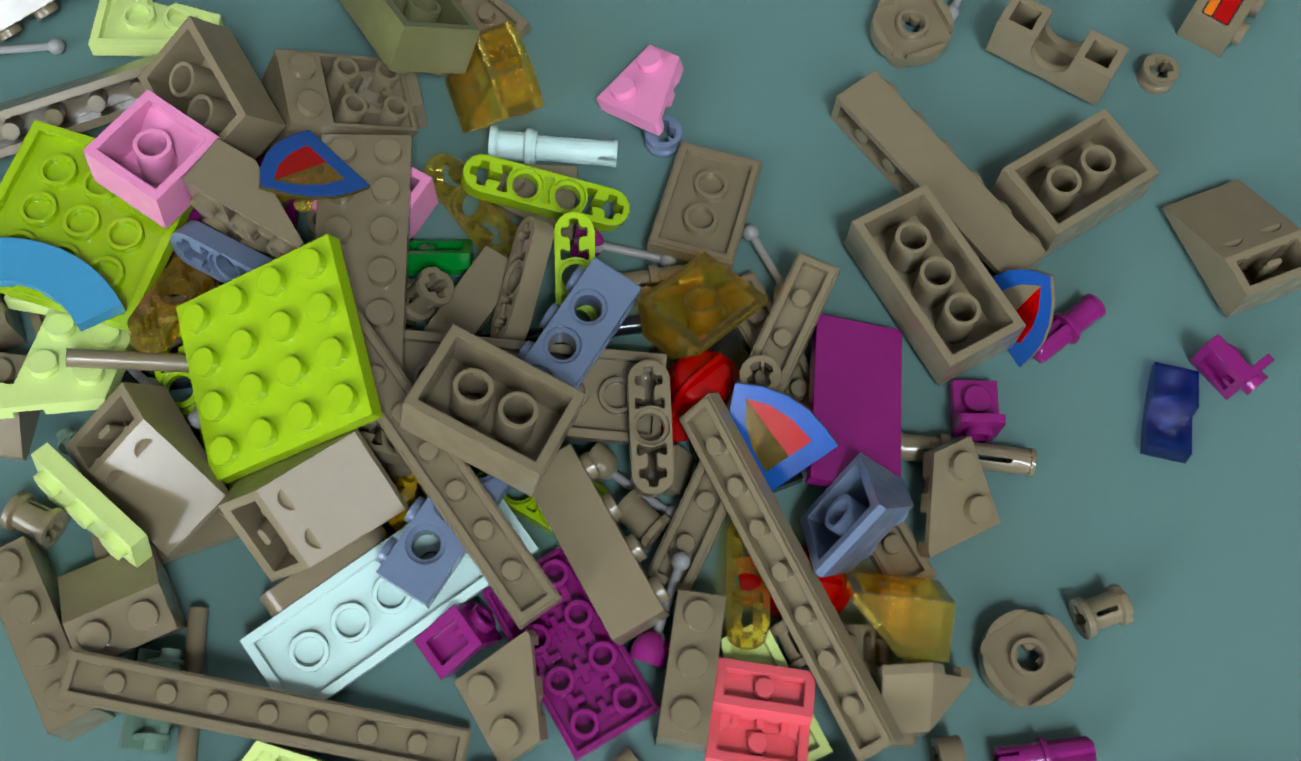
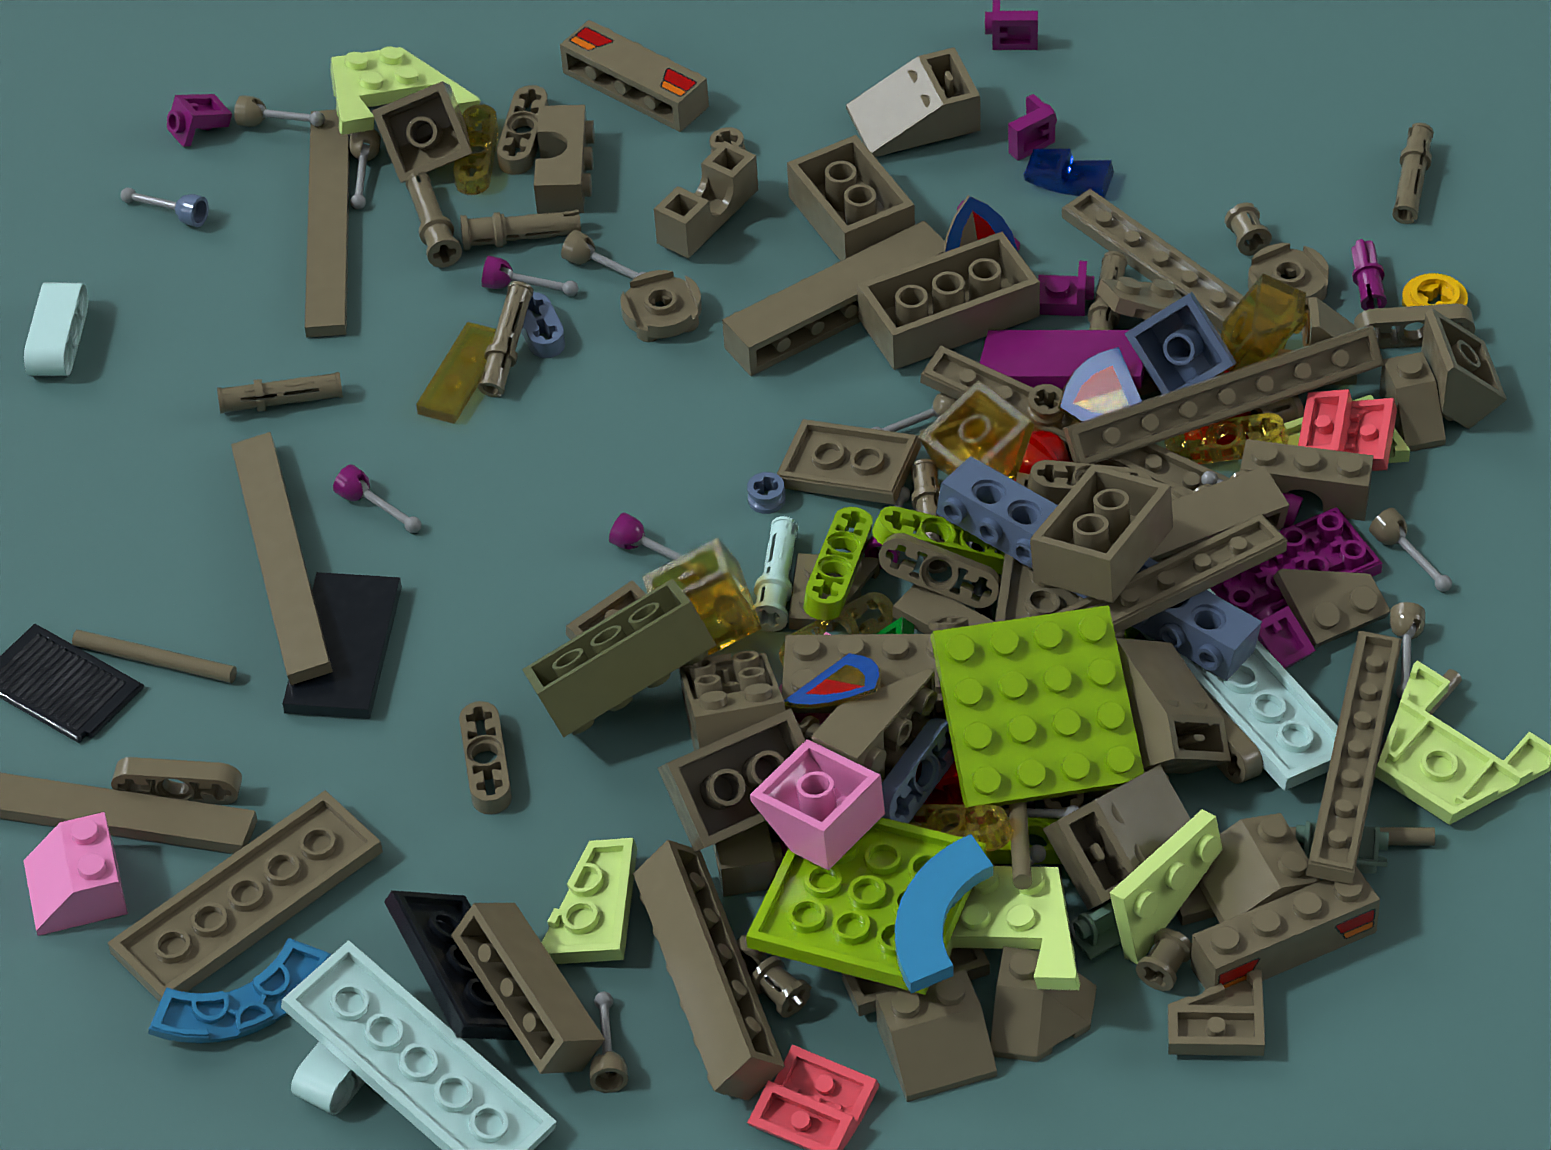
camera: 80 degrees left, 20 degrees down
bright pink wing [596,44,684,136] -> none
none -> magenta hinge [609,512,706,576]
none -> dark tan tile [1062,189,1262,339]

